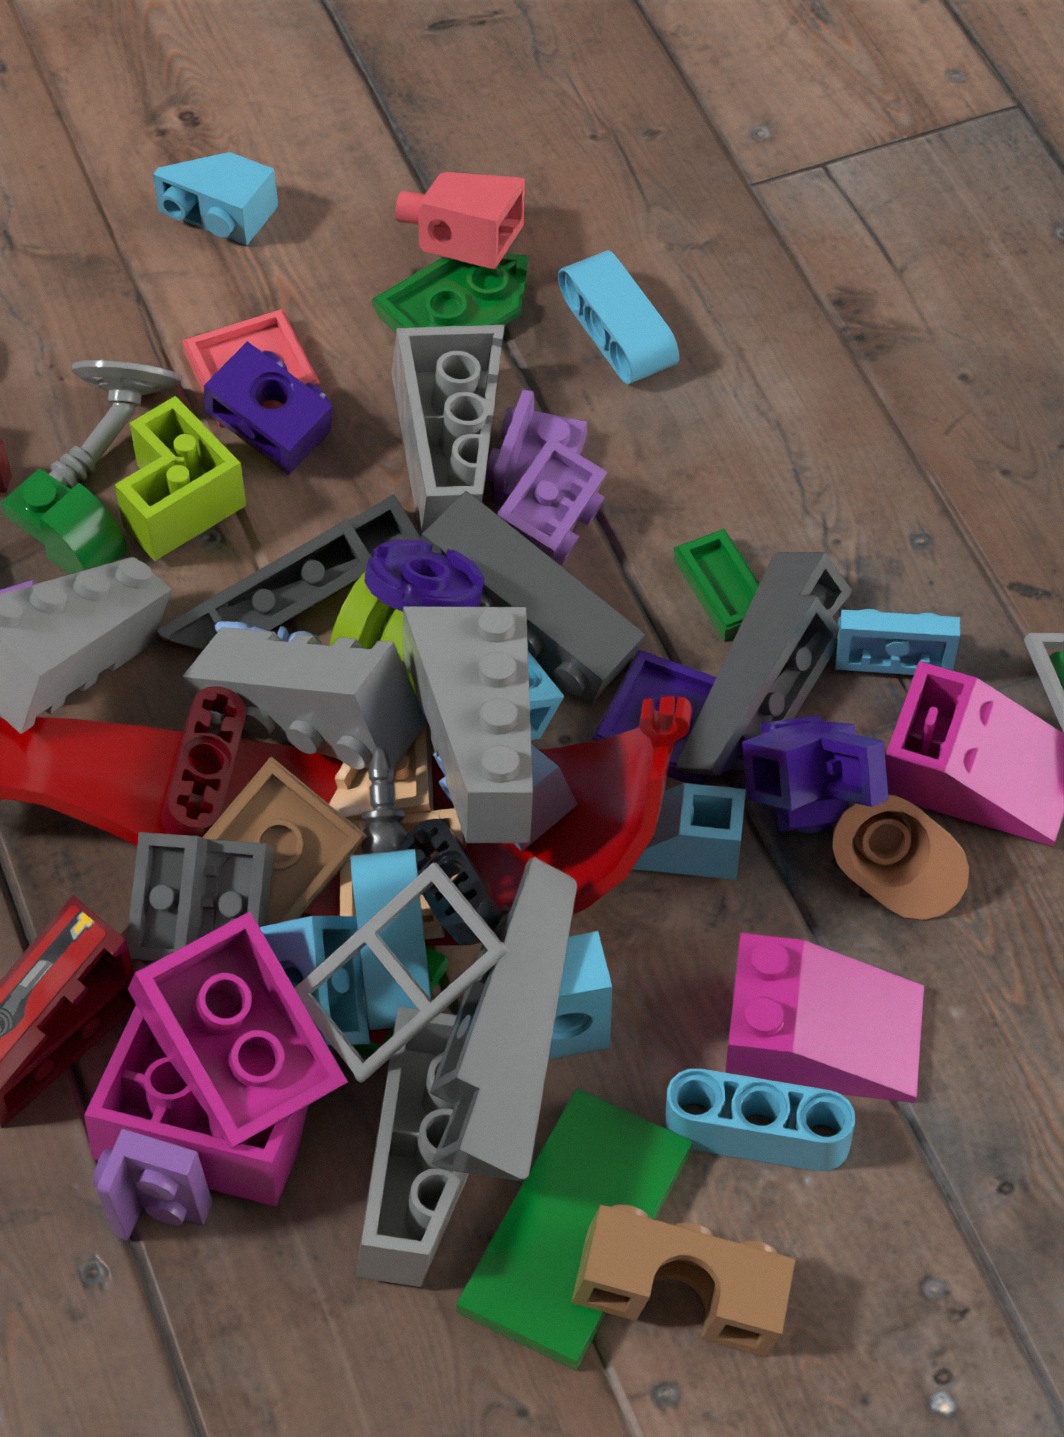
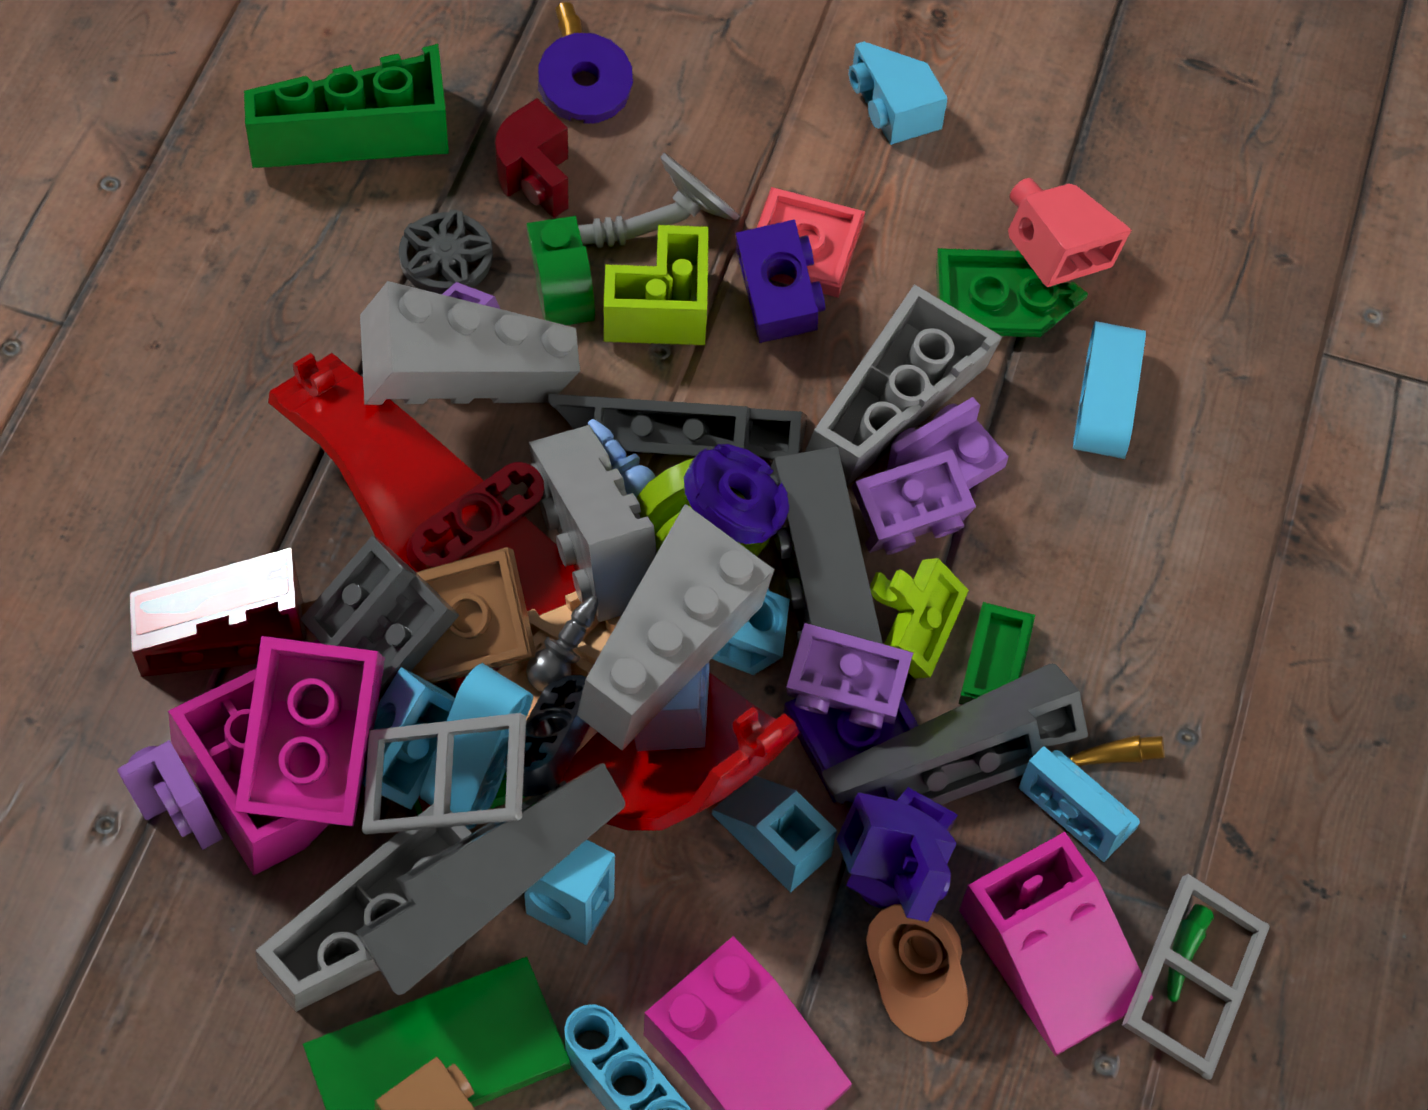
camera: 35 degrees right, 5 degrees up
none -> medium lavender bracket [786,623,913,729]
none -> lime plate [870,558,969,679]
none -> pearl gold helmet [1068,735,1165,766]

